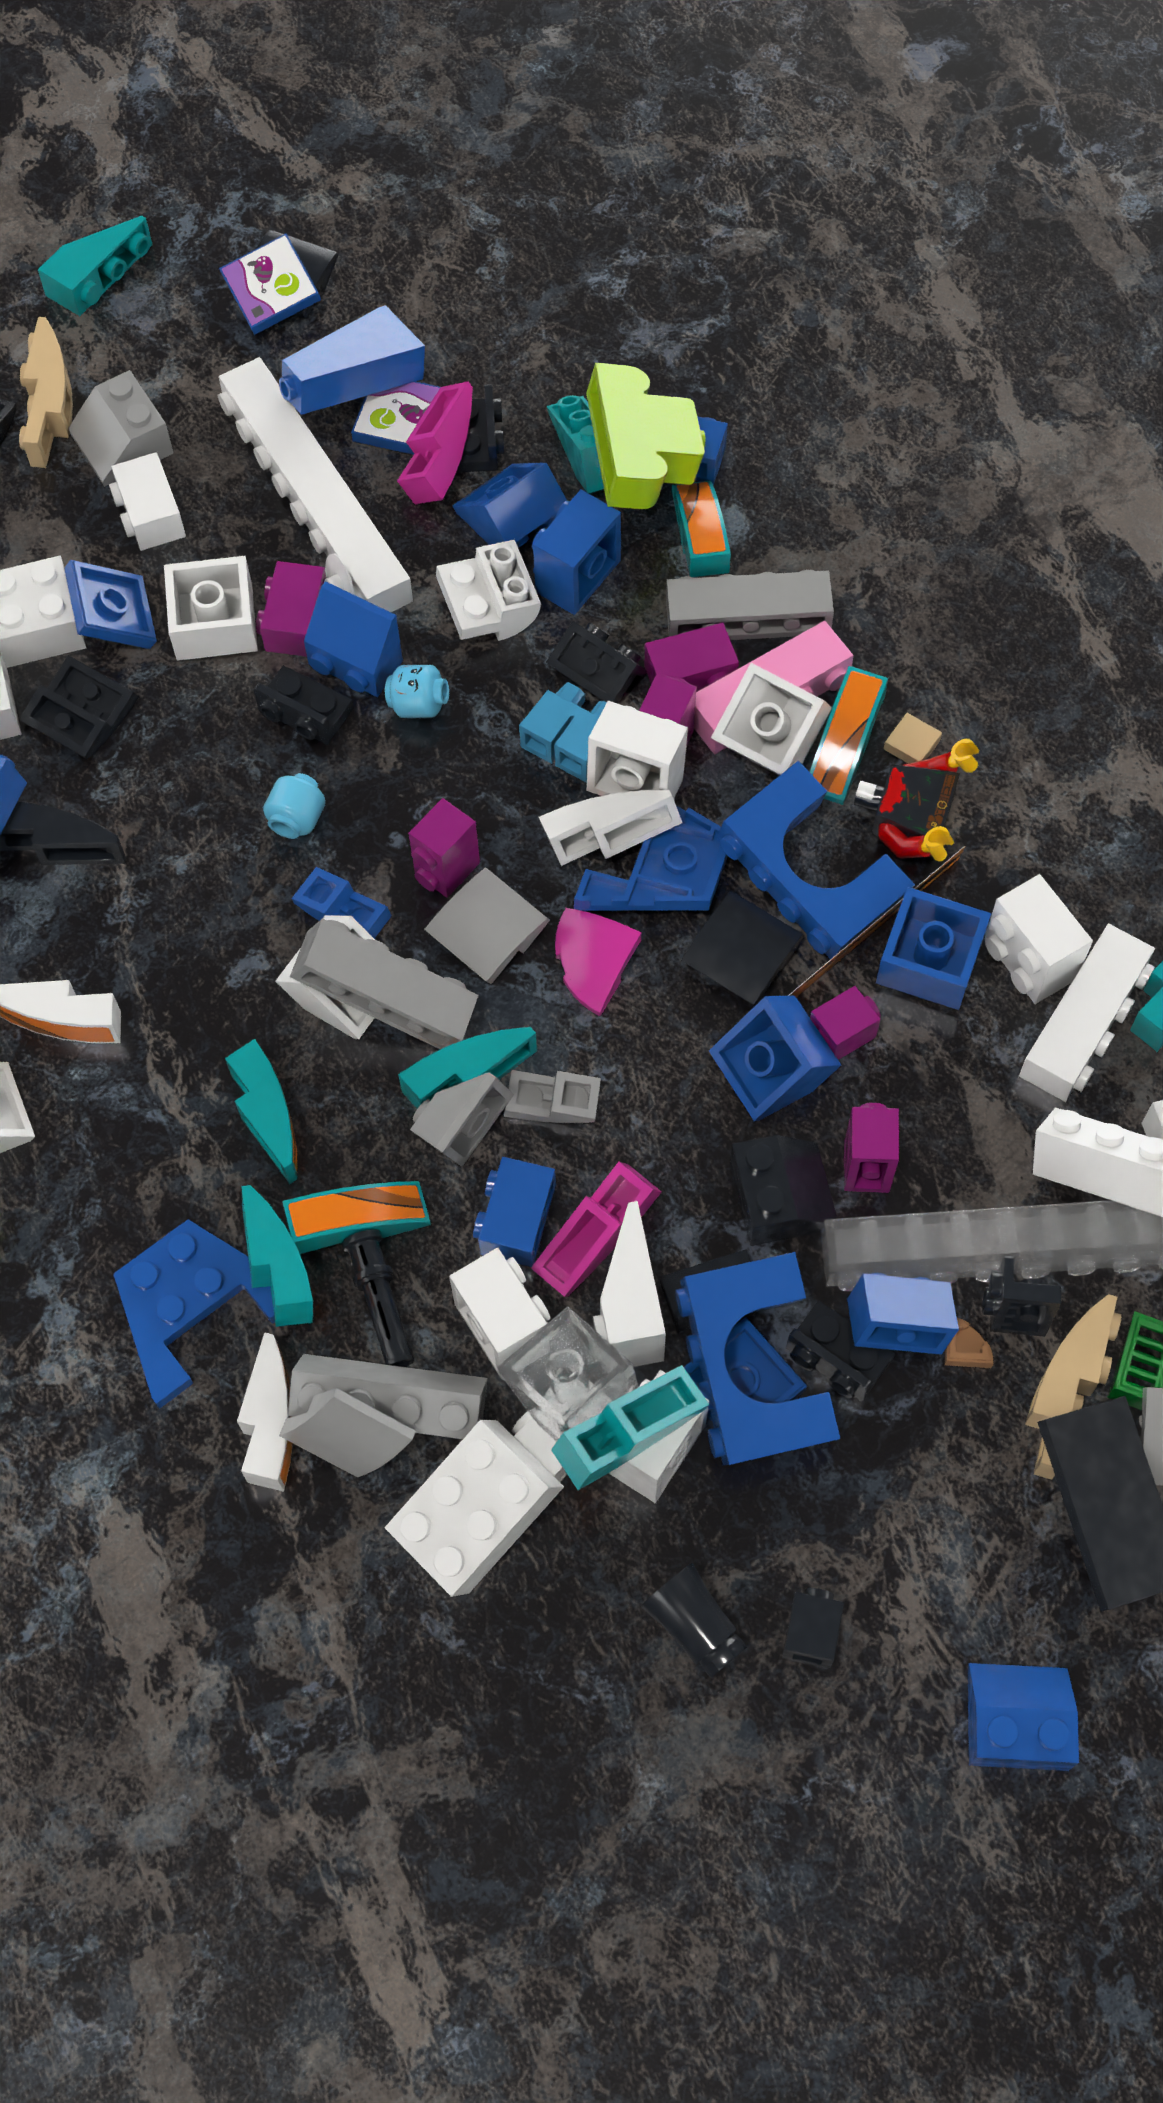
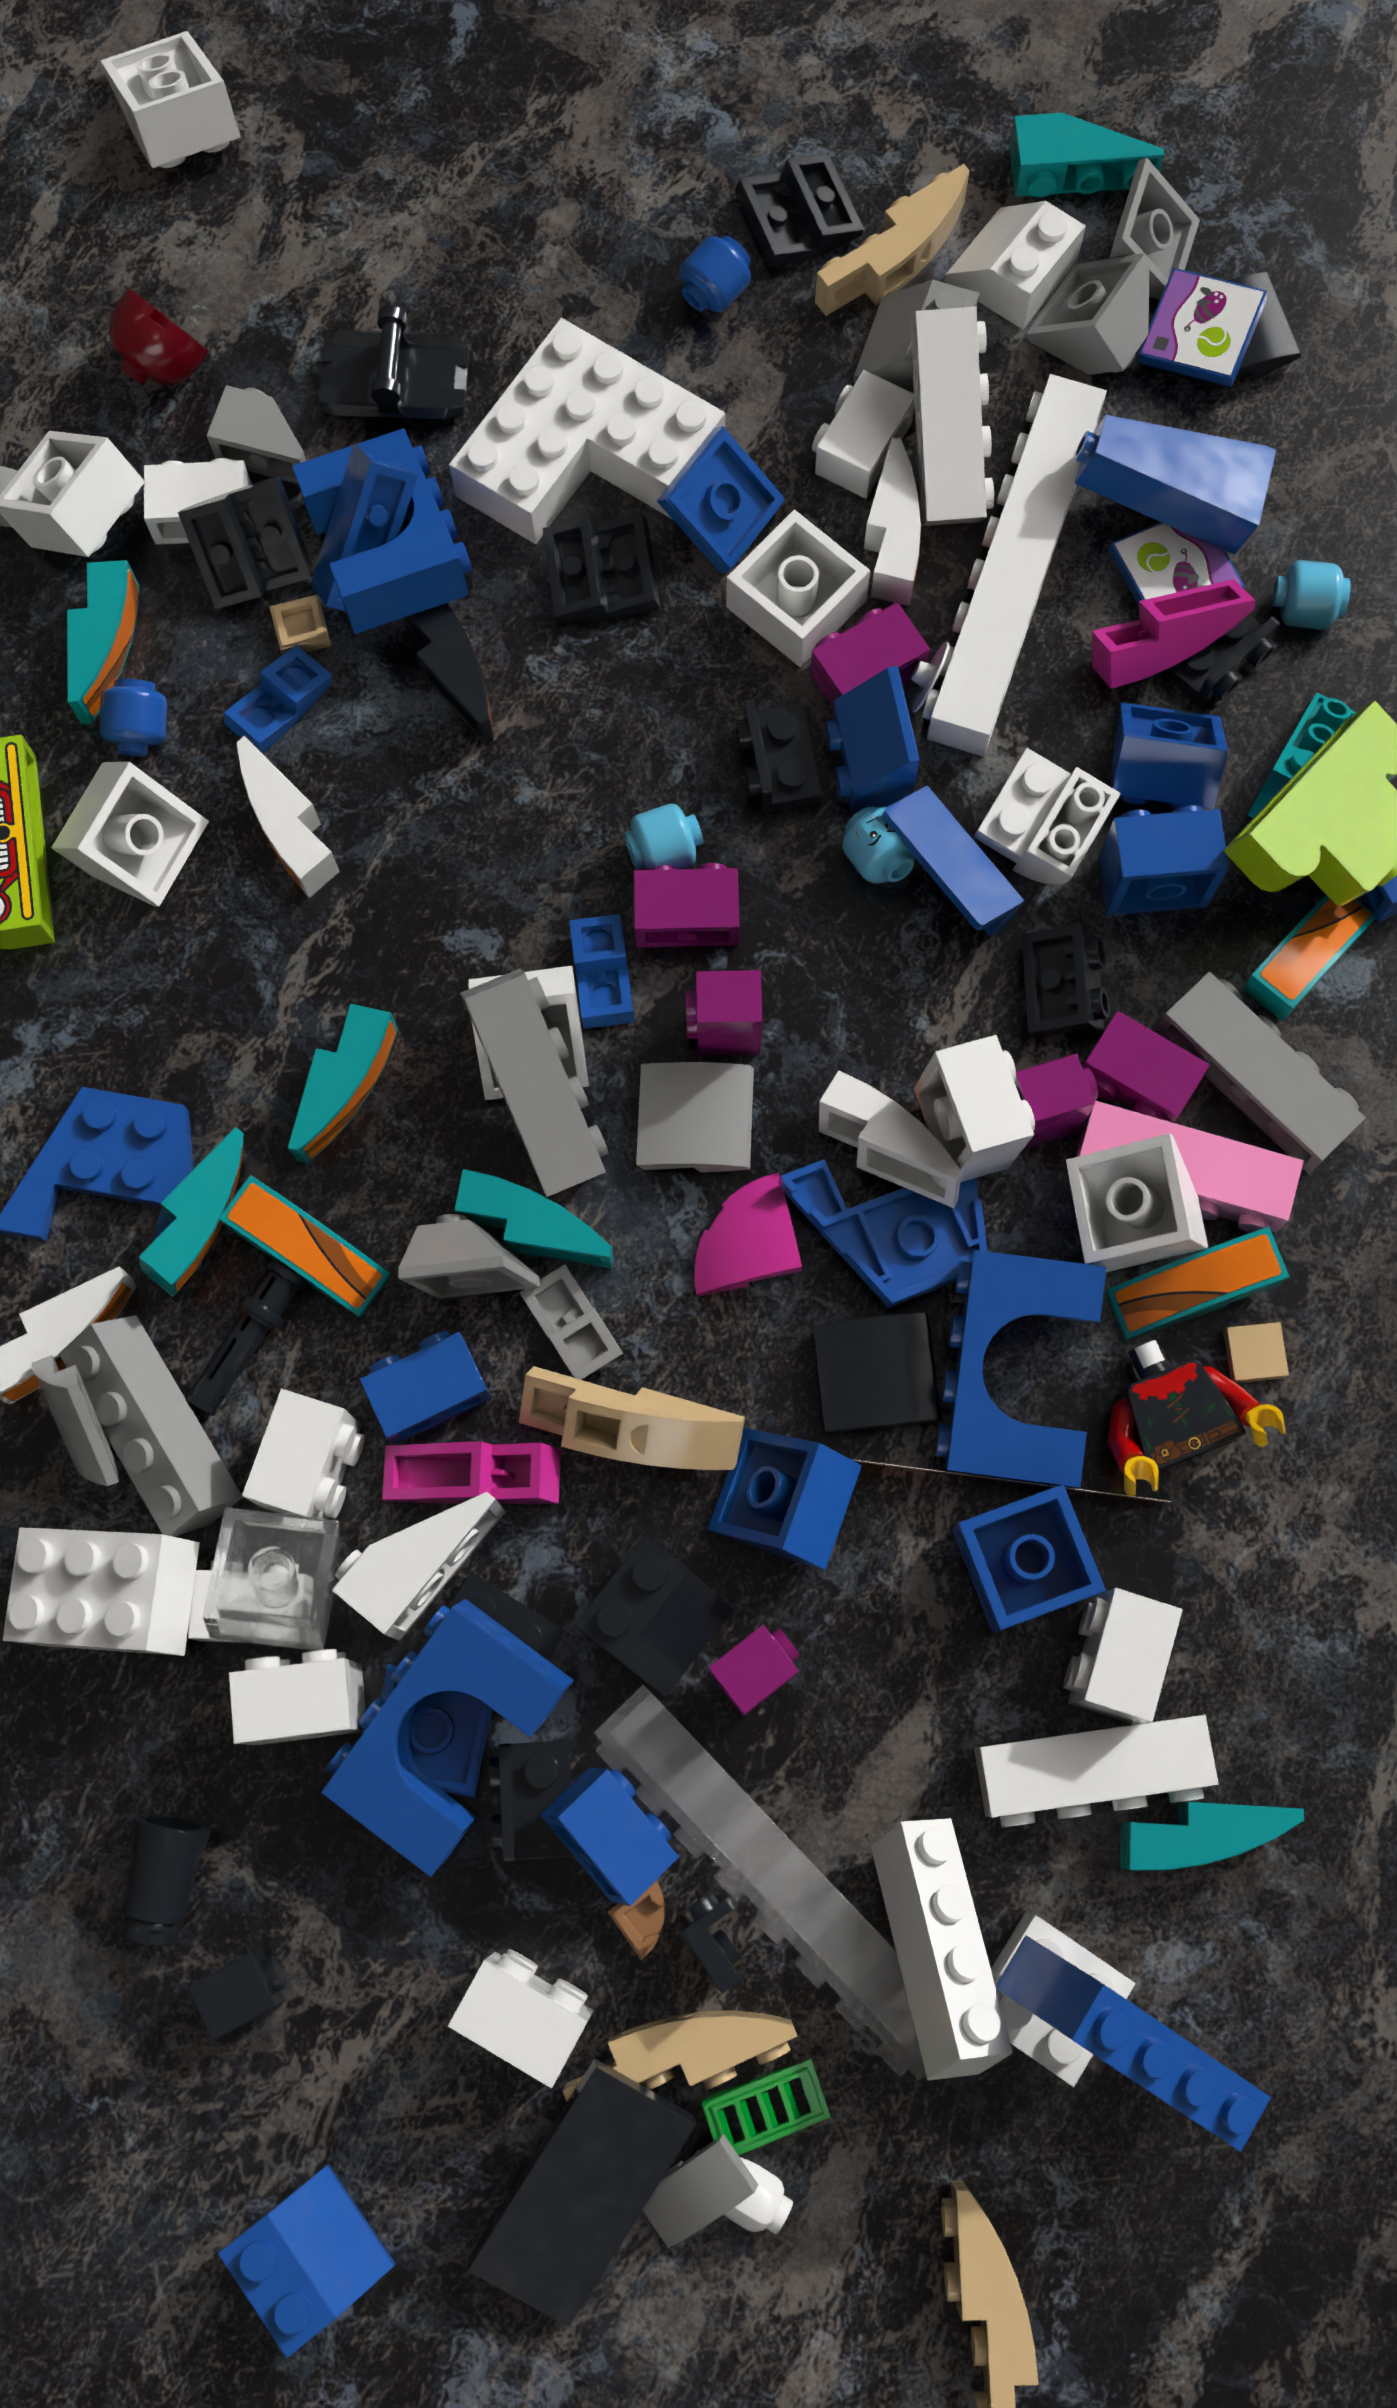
camera: 50 degrees right, 10 degrees up
dark azure hips [519,682,607,783] -> none
teal slope [551,1365,710,1490] -> none
magenta brick [810,986,881,1060] -> none
none -> white brick [448,1949,594,2088]
none -> tan slope [519,1366,745,1470]
none -> magenta brick [634,863,739,947]
none -> white slope [864,437,921,606]
none -> panel [882,786,1024,937]
none -> white brick [910,306,994,526]
none -> white slope [945,201,1086,330]
none -> light grey slope [1025,253,1149,375]
none -> light grey slope [1110,158,1200,299]
none -> medium azure head [1271,560,1351,630]

